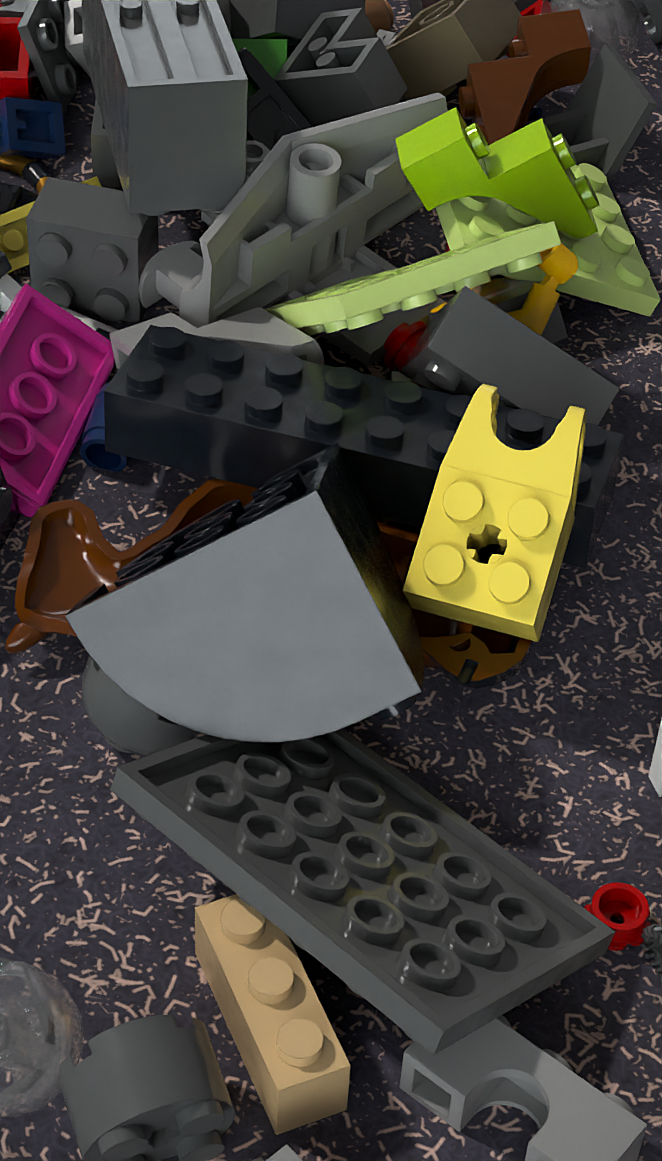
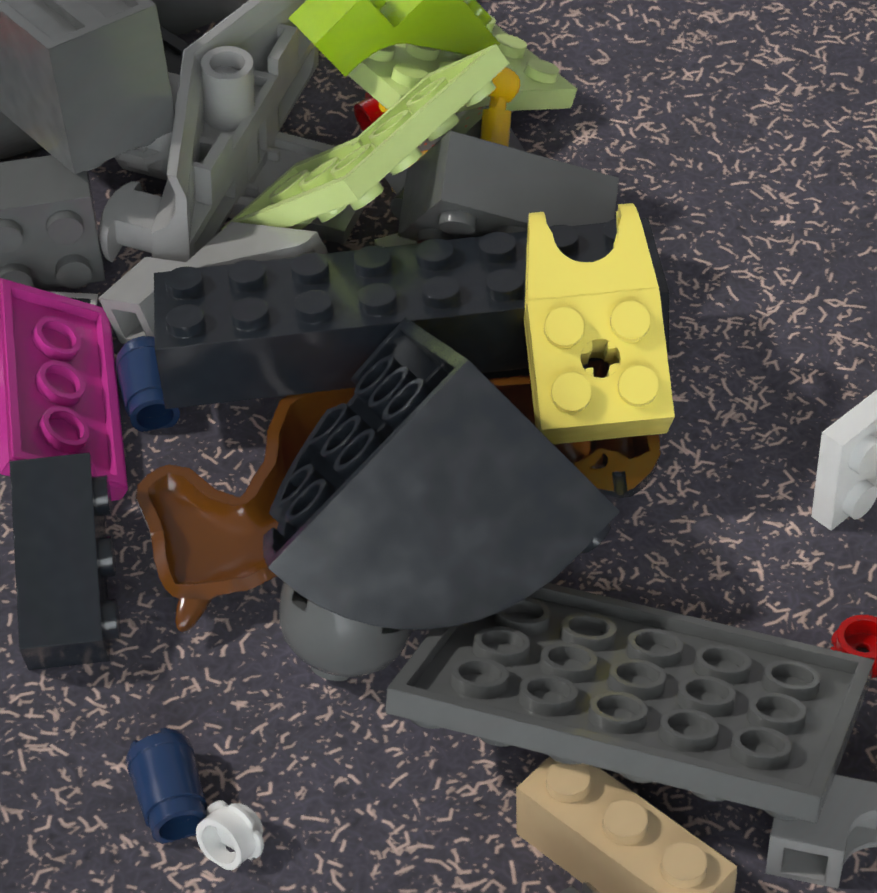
camera: 20 degrees left, 0 degrees up
red plate [383,320,428,370] -> none

